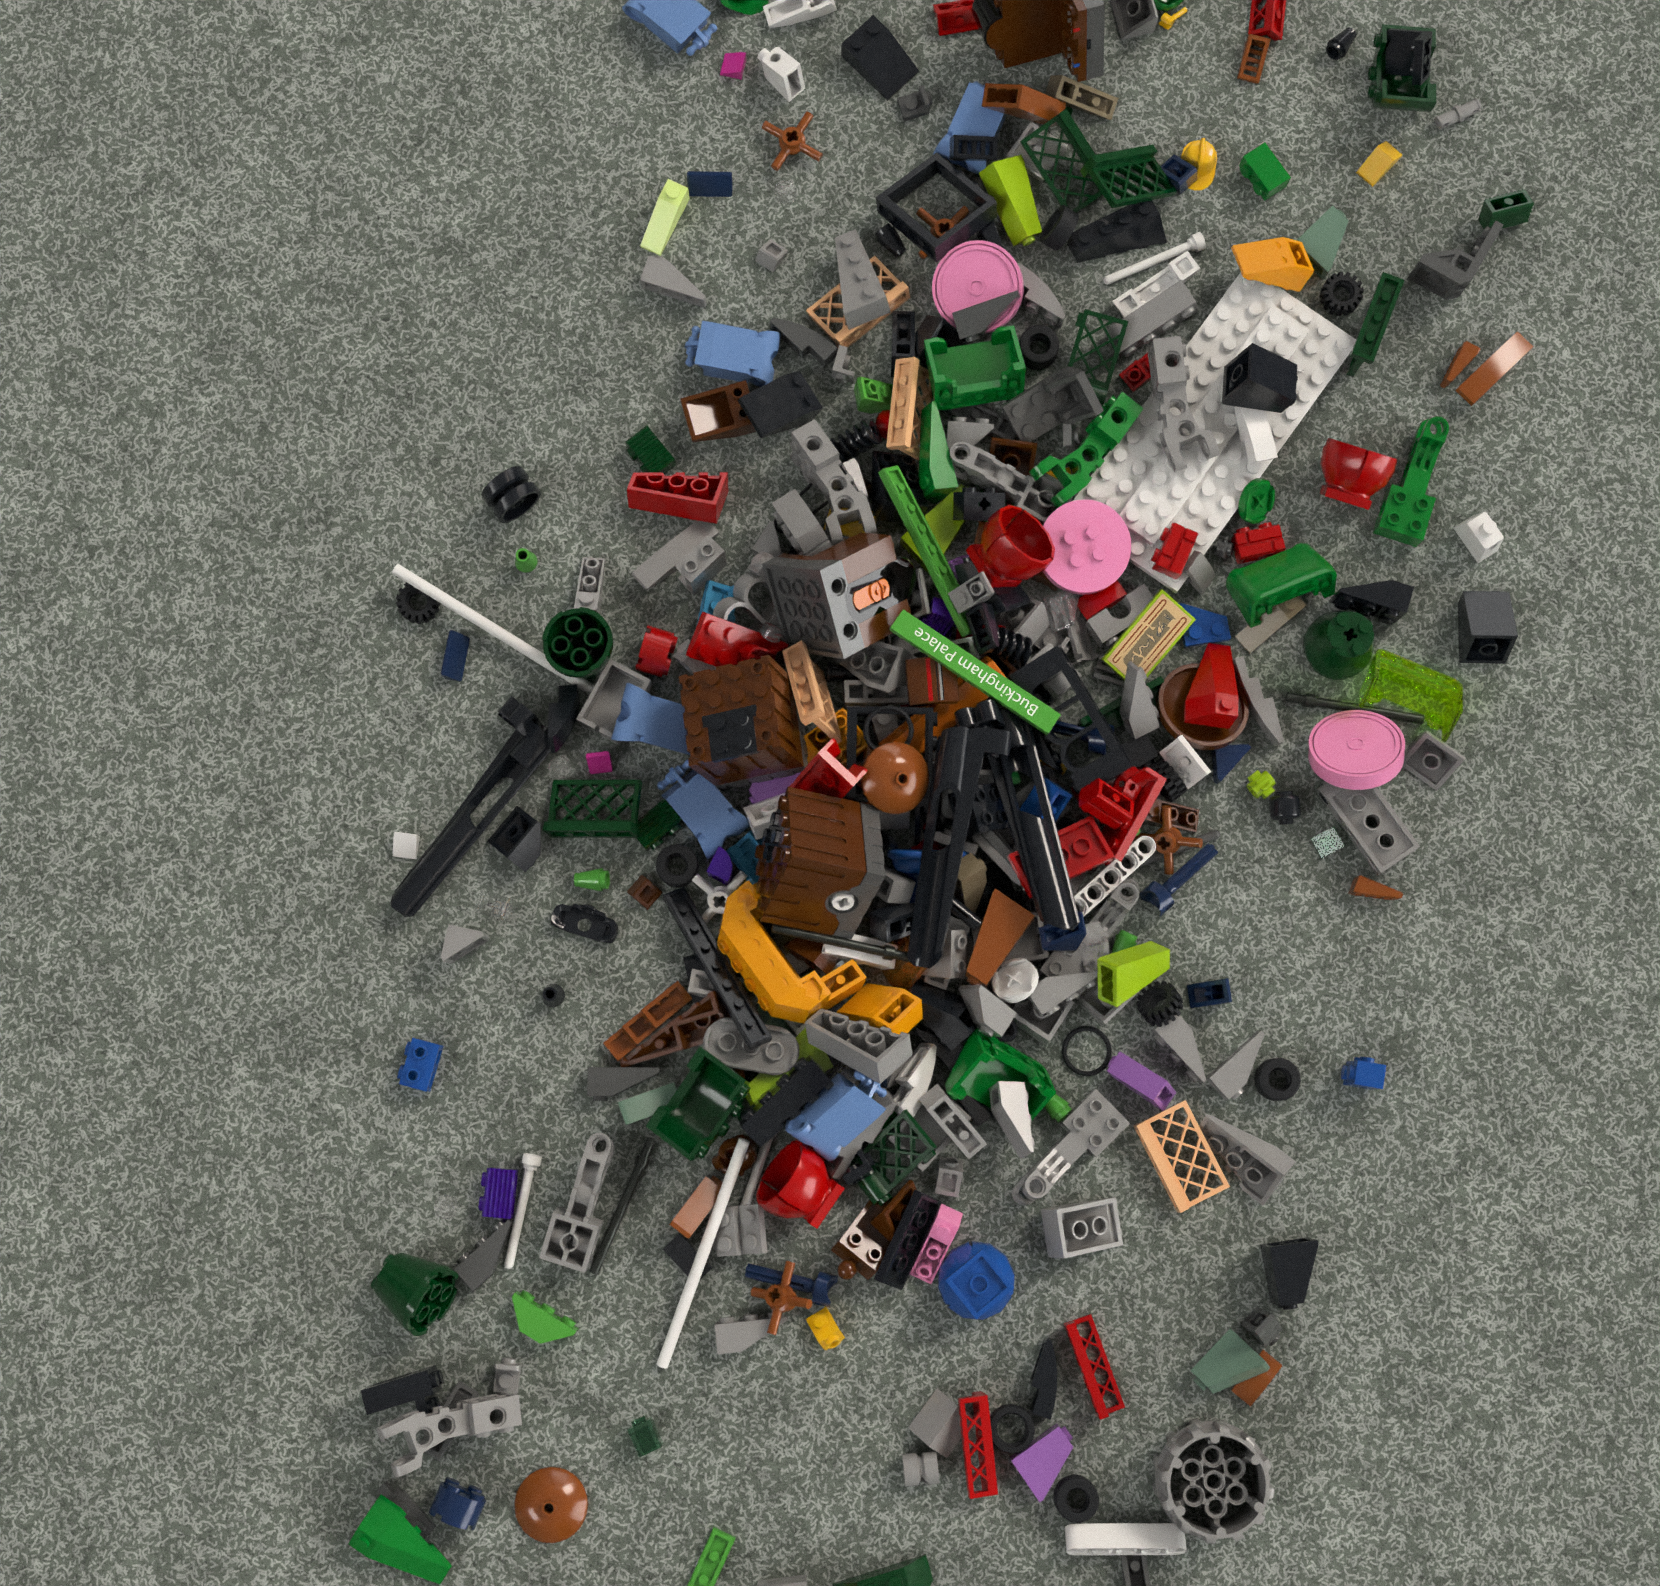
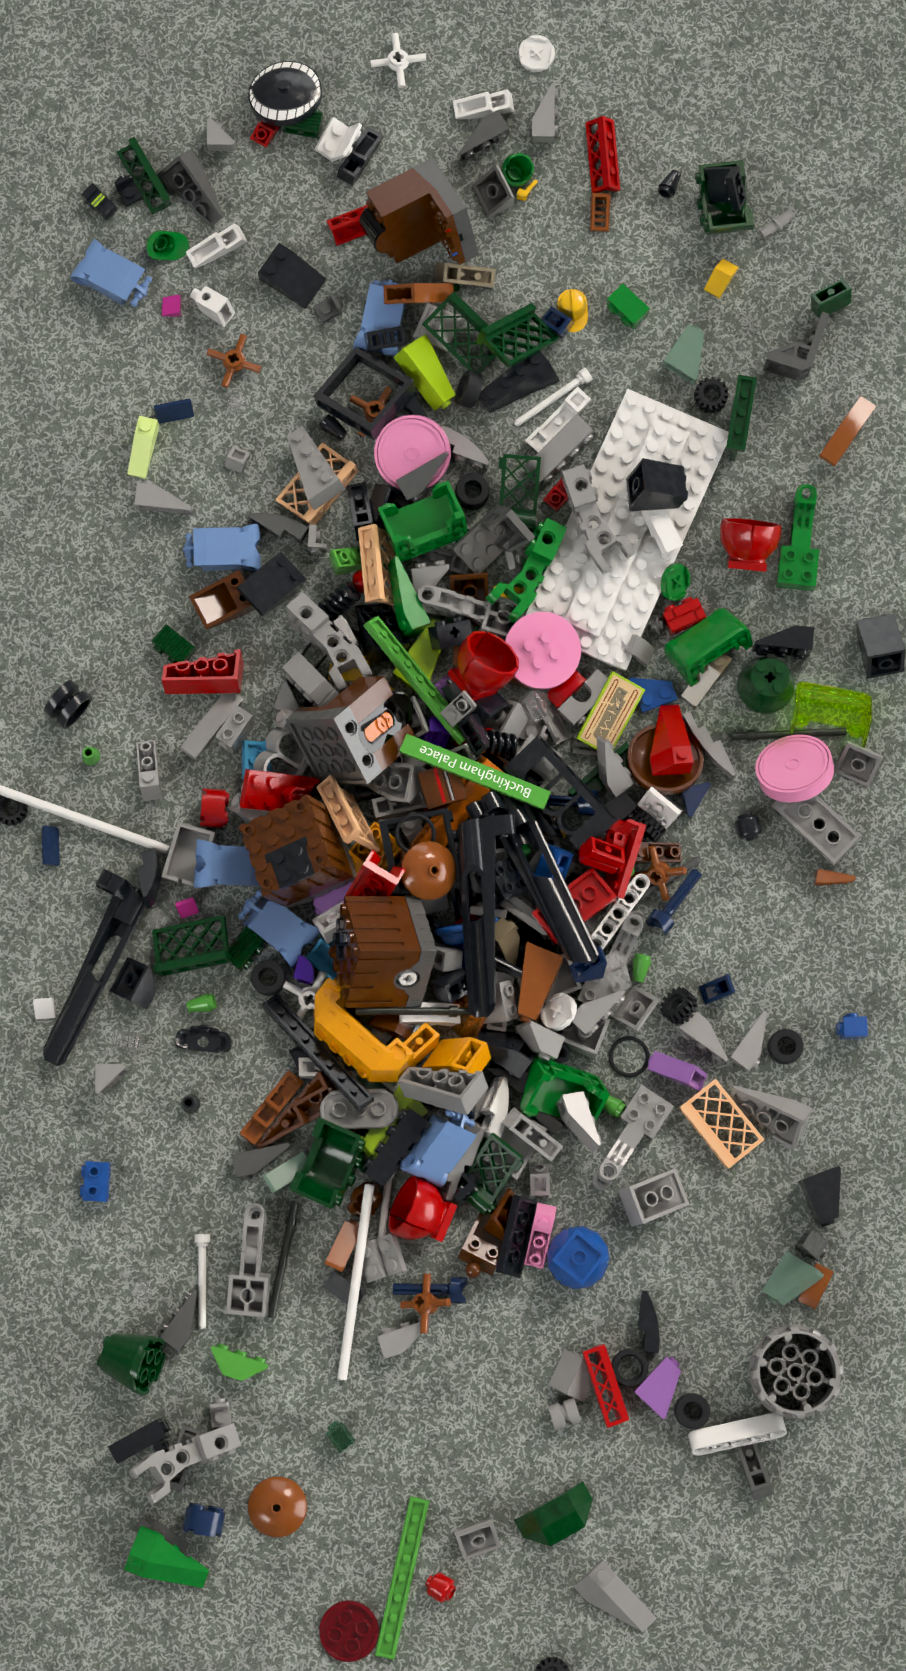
camera: 10 degrees left, 0 degrees up
dark purple brick [478,1167,519,1219] -> none
dark green cone [542,607,613,679] -> none
reddish brown slope [627,875,663,910] -> none
clear tile [760,622,784,643] -> none
yellow bracket [806,1307,845,1350] -> none
red fence [1063,1314,1125,1420] -> none
lime slope [1097,941,1170,1007] -> none
red brick [1151,523,1198,579] -> none
light orange slope [1231,237,1314,292] -> none
lime gear [1246,770,1276,799] -> none
clear green slope [1310,826,1345,859] -> none
dark orange slope [1440,341,1481,388] -> none
white torso [1453,512,1504,563] -> none

